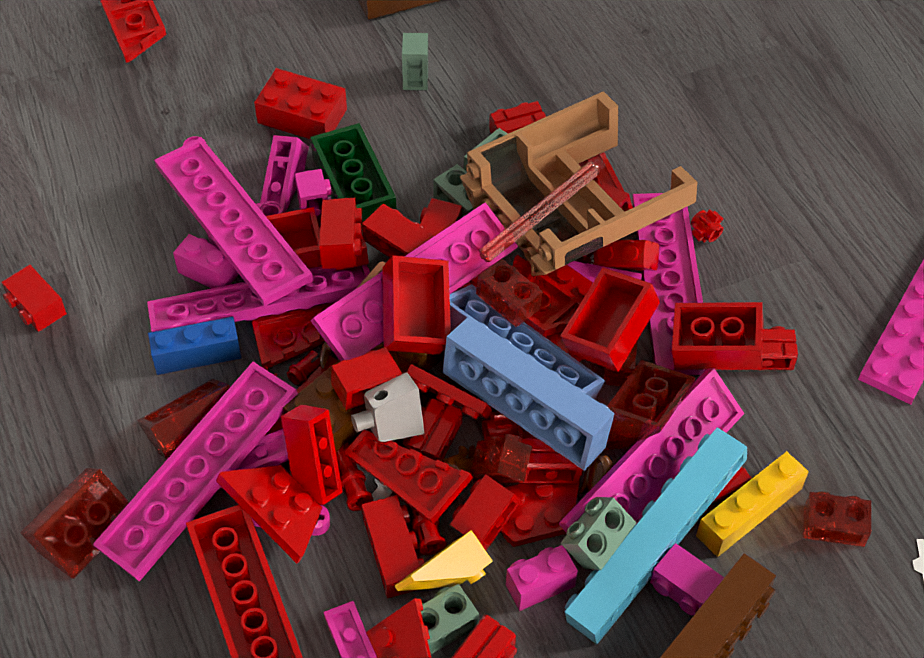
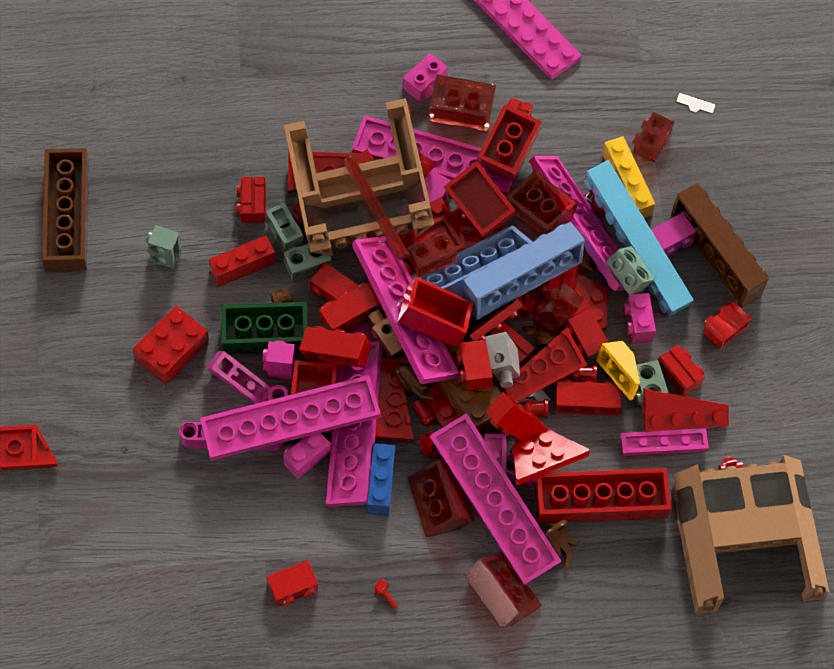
camera: 75 degrees left, 10 degrees up
none -> red brick [209,235,275,287]
none -> reddish brown wheel [269,286,293,303]
none -> red hand [374,579,398,609]
none -> dark pink brick [402,53,448,102]
none -> clear red slope [428,75,496,131]
none -> reddish brown piece [544,520,580,569]

